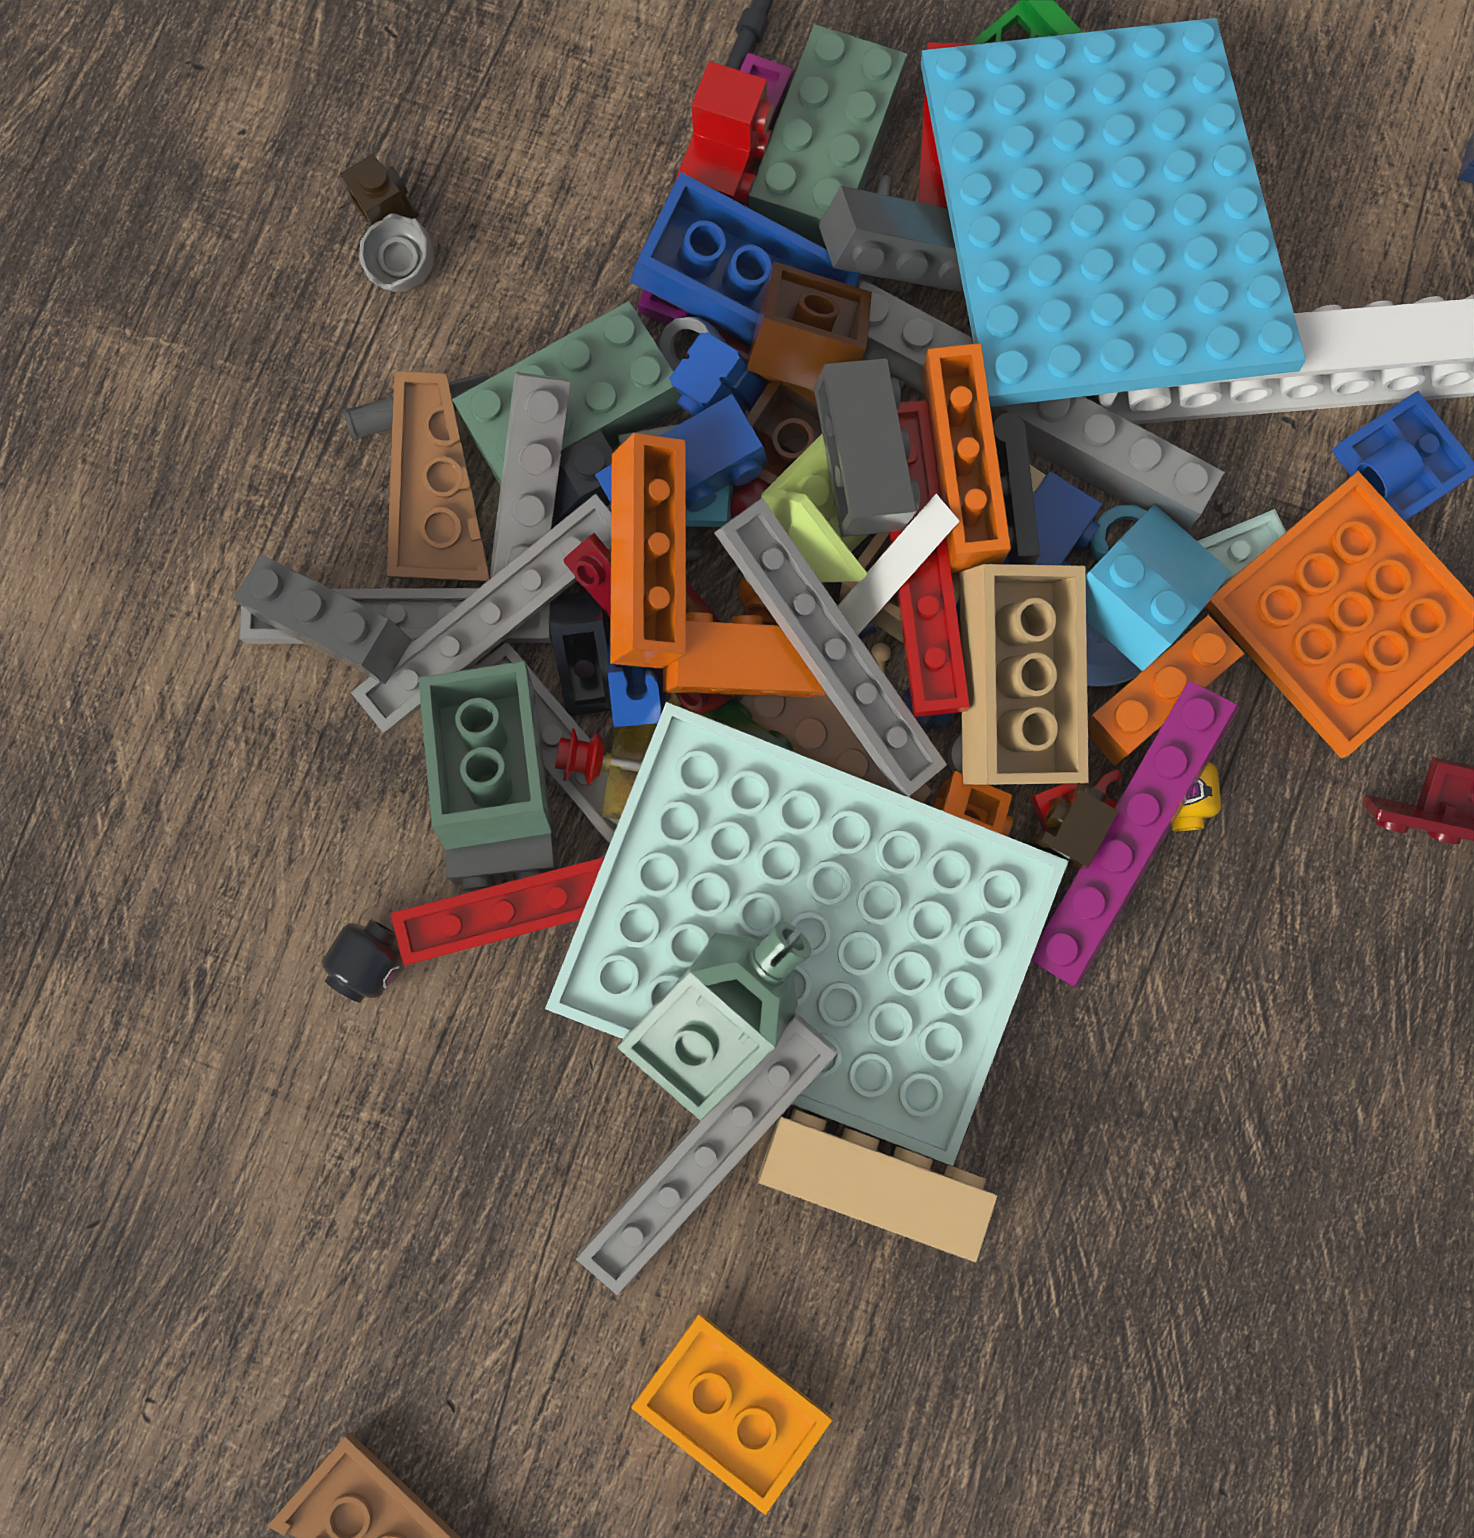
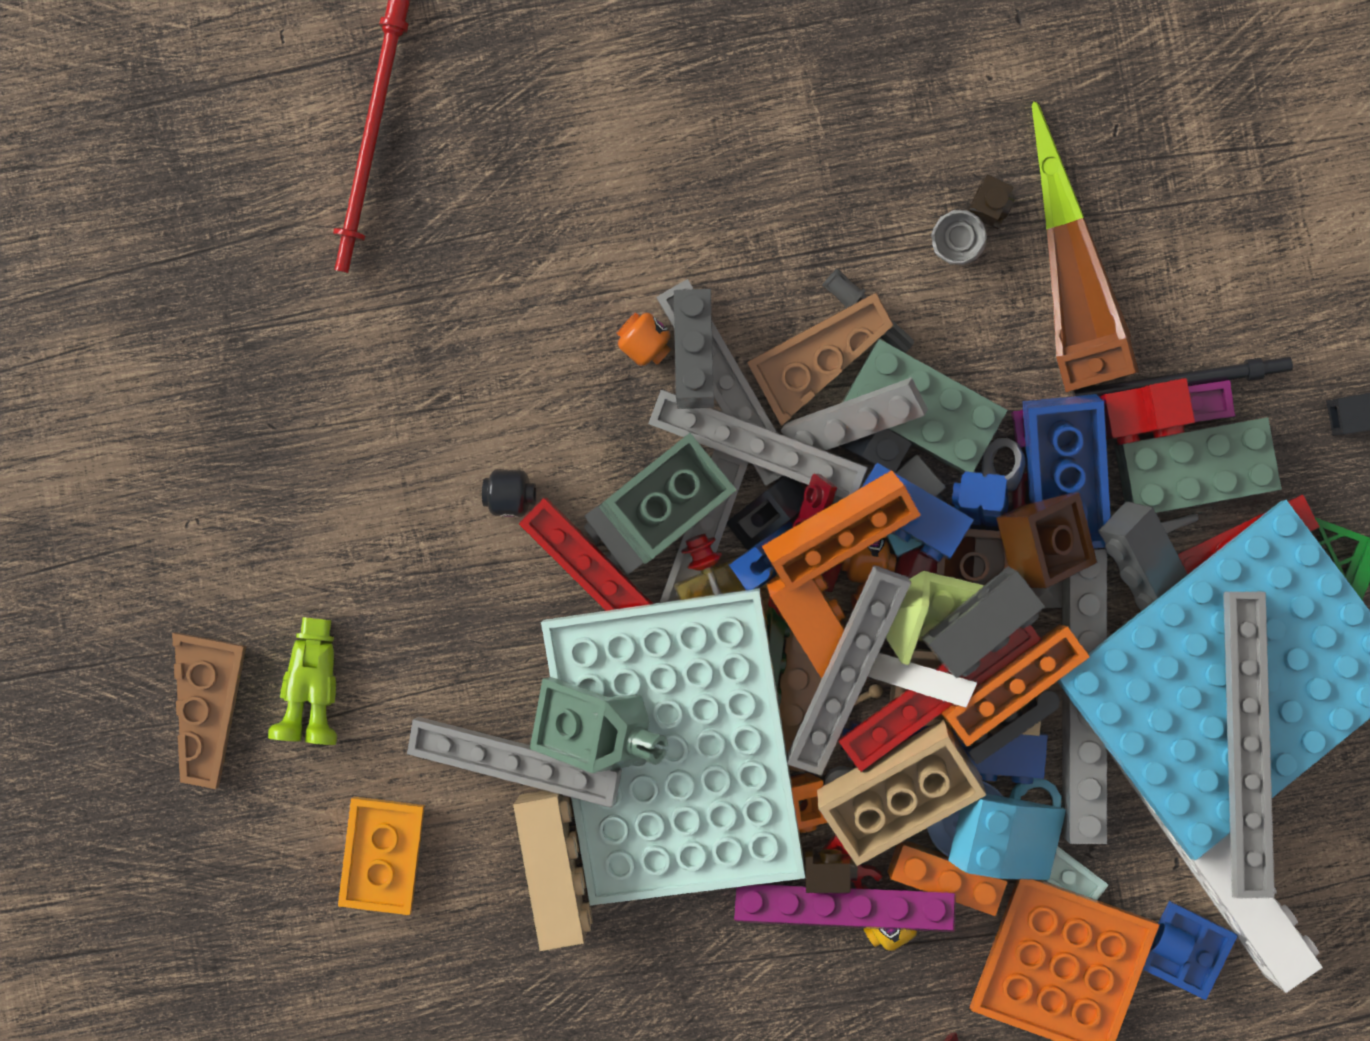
camera: 60 degrees right, 10 degrees up
none -> lime piece [268,617,337,745]
none -> orange head [616,312,671,366]
none -> orange head [841,539,896,583]
none -> dark orange plate [1032,101,1139,392]
none -> light grey plate [1224,592,1275,898]

